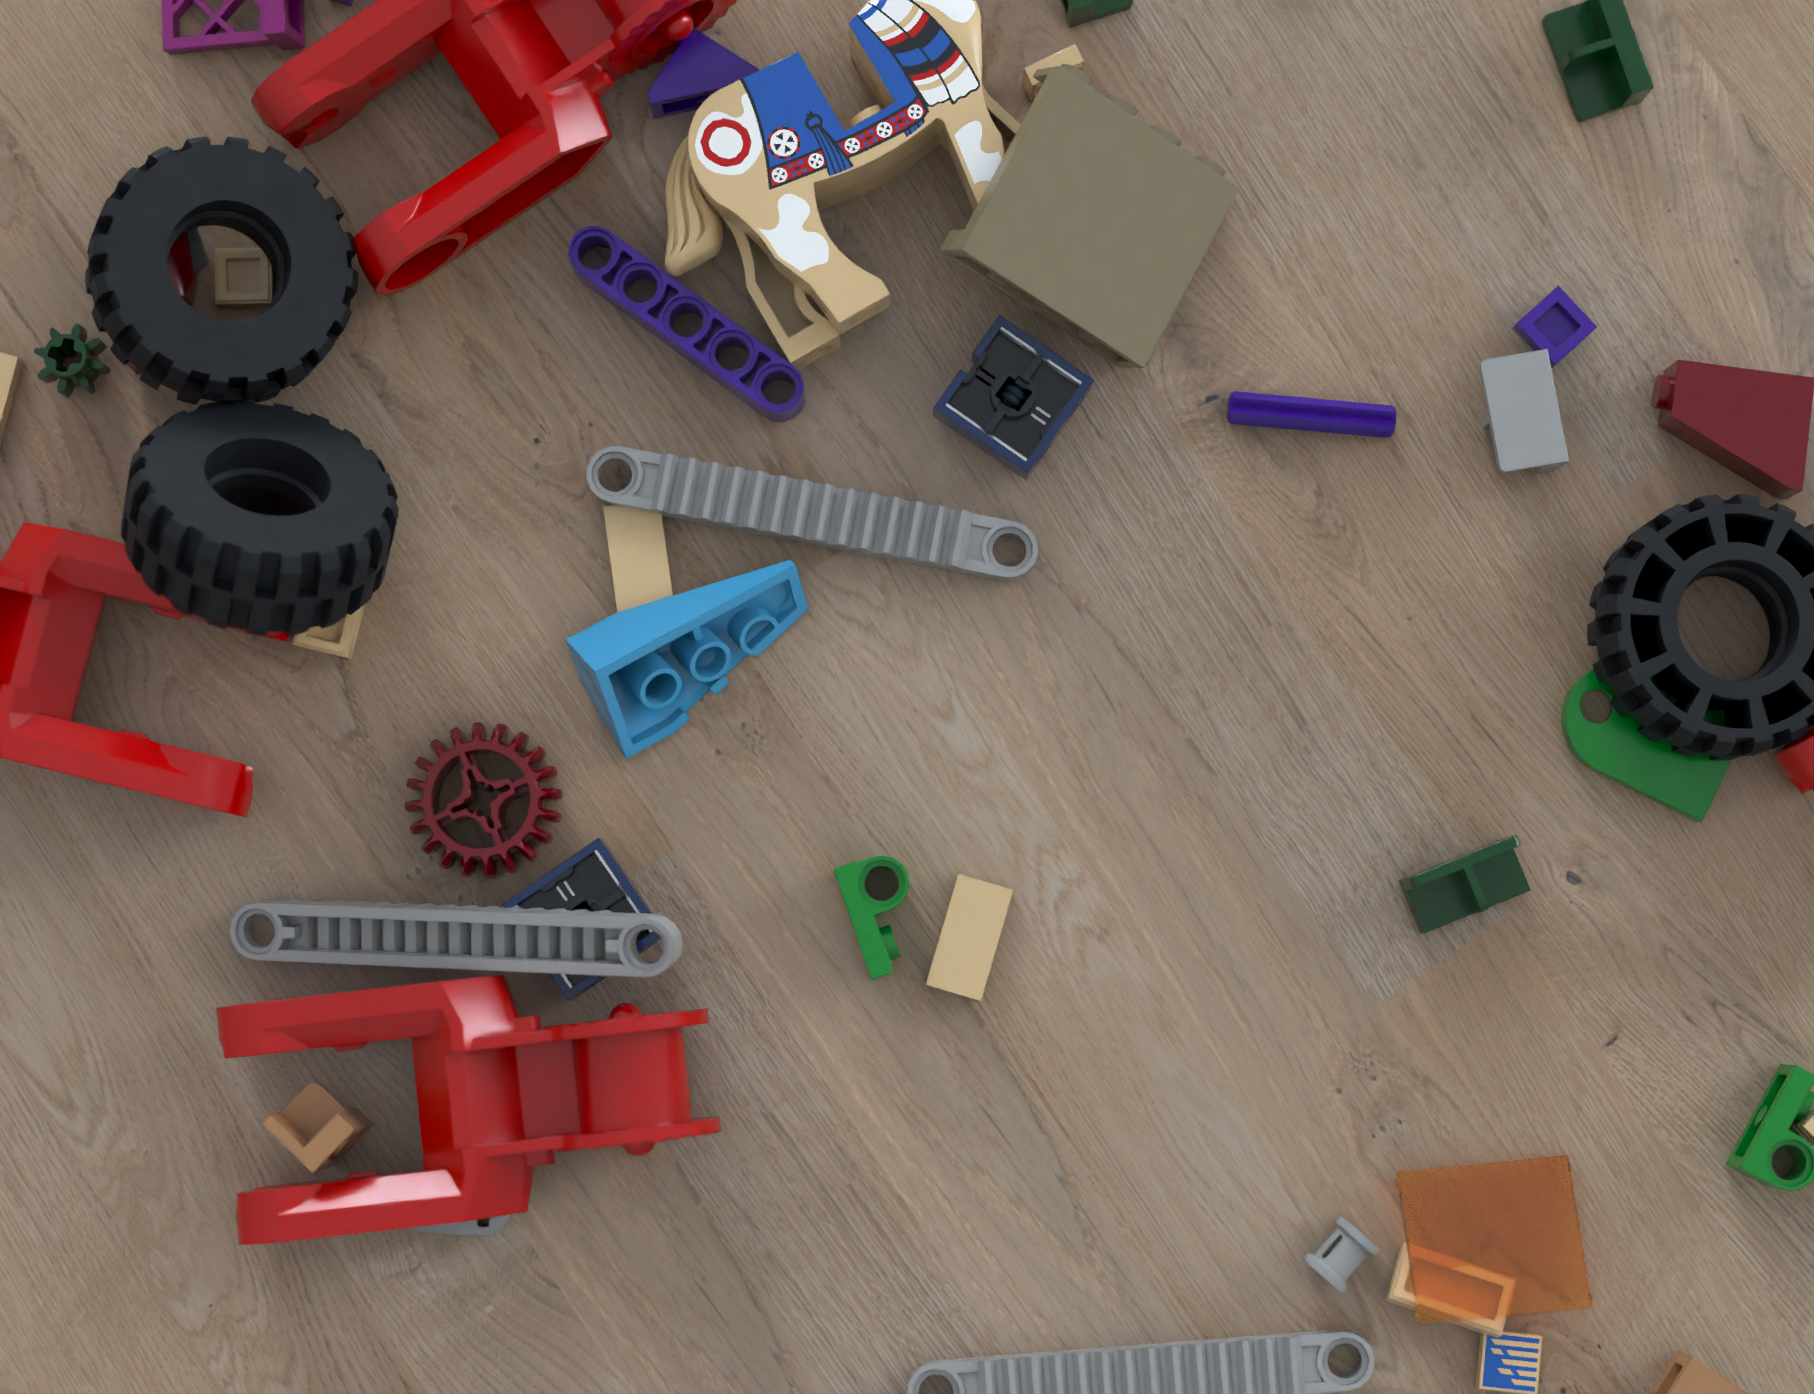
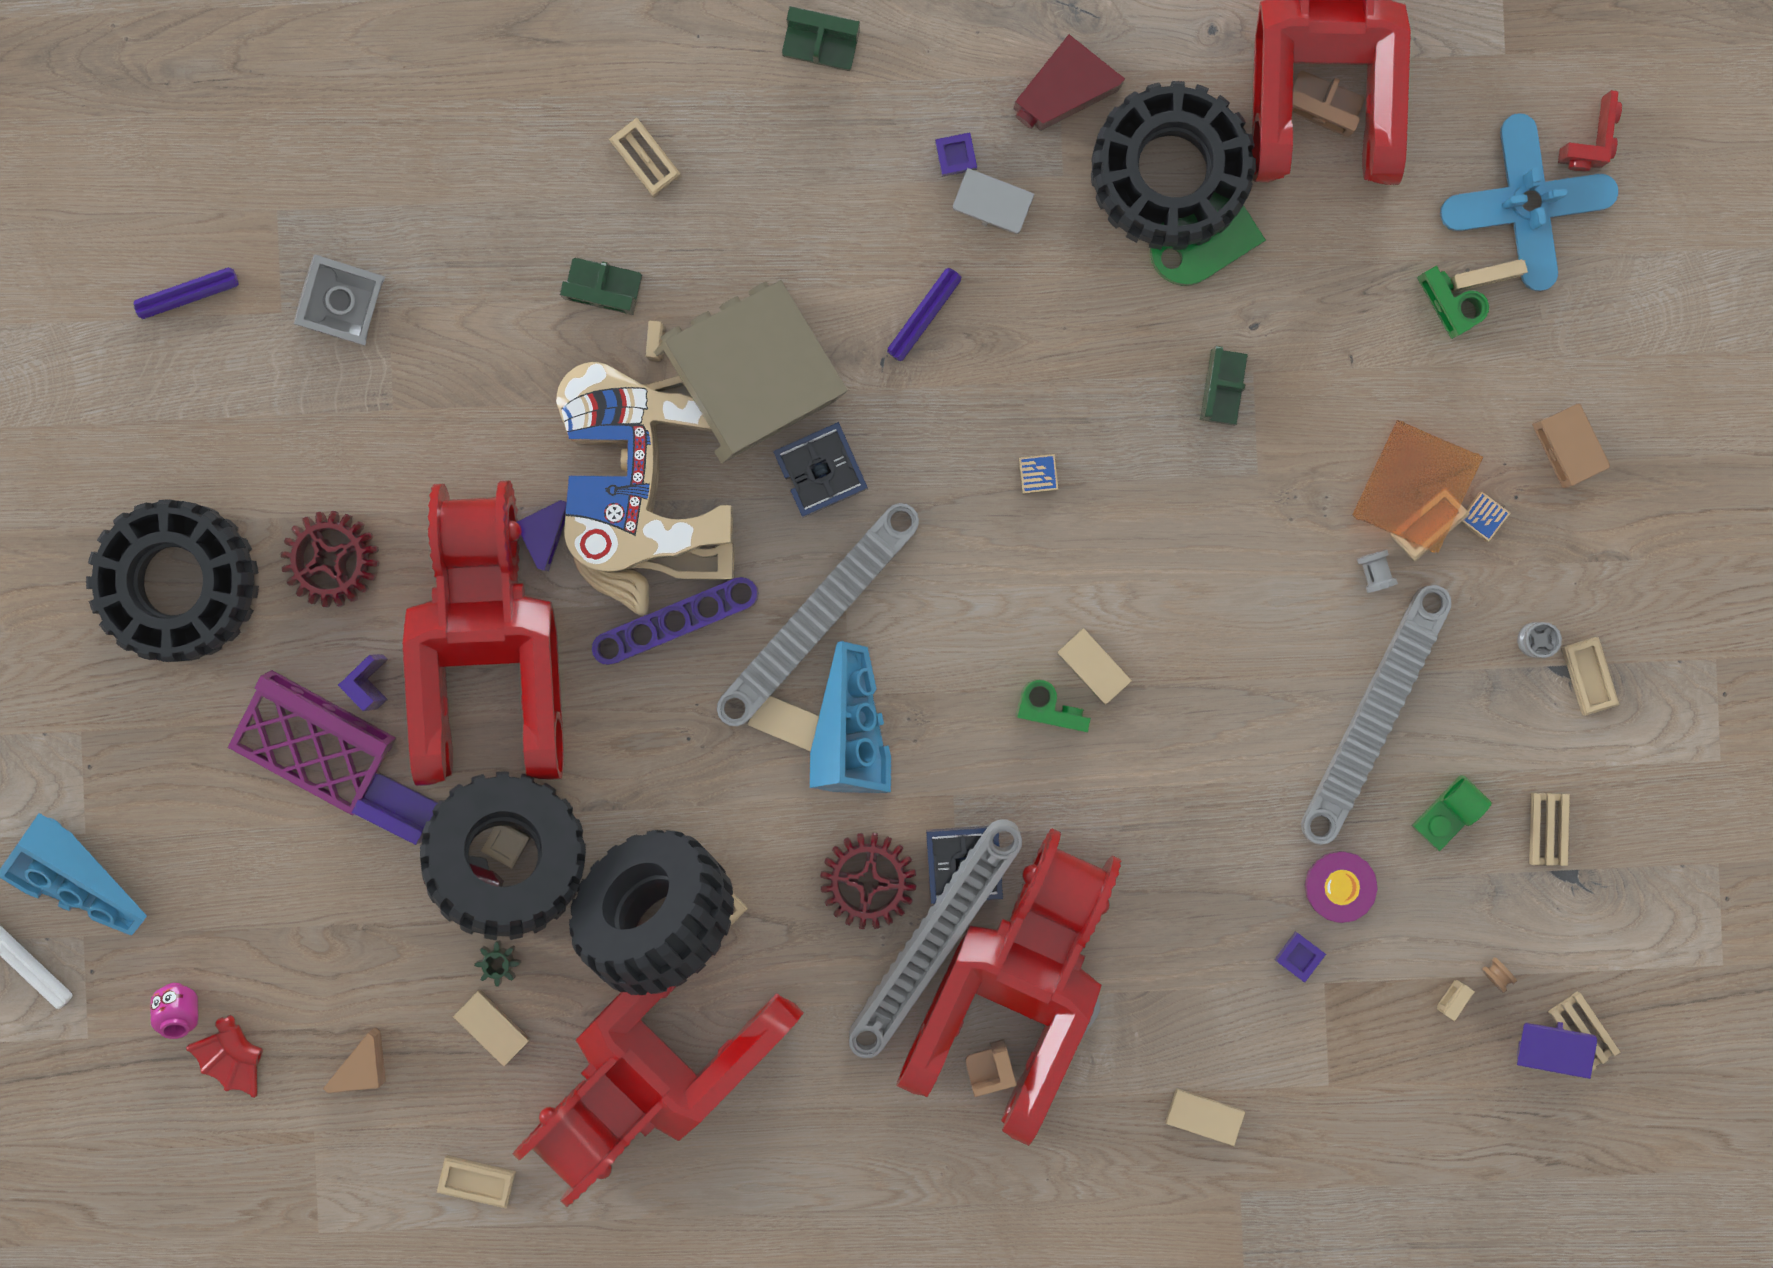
camera: 55 degrees left, 5 degrees up
none -> dark purple panel [351,773,438,845]
none -> tile [1019,454,1058,494]

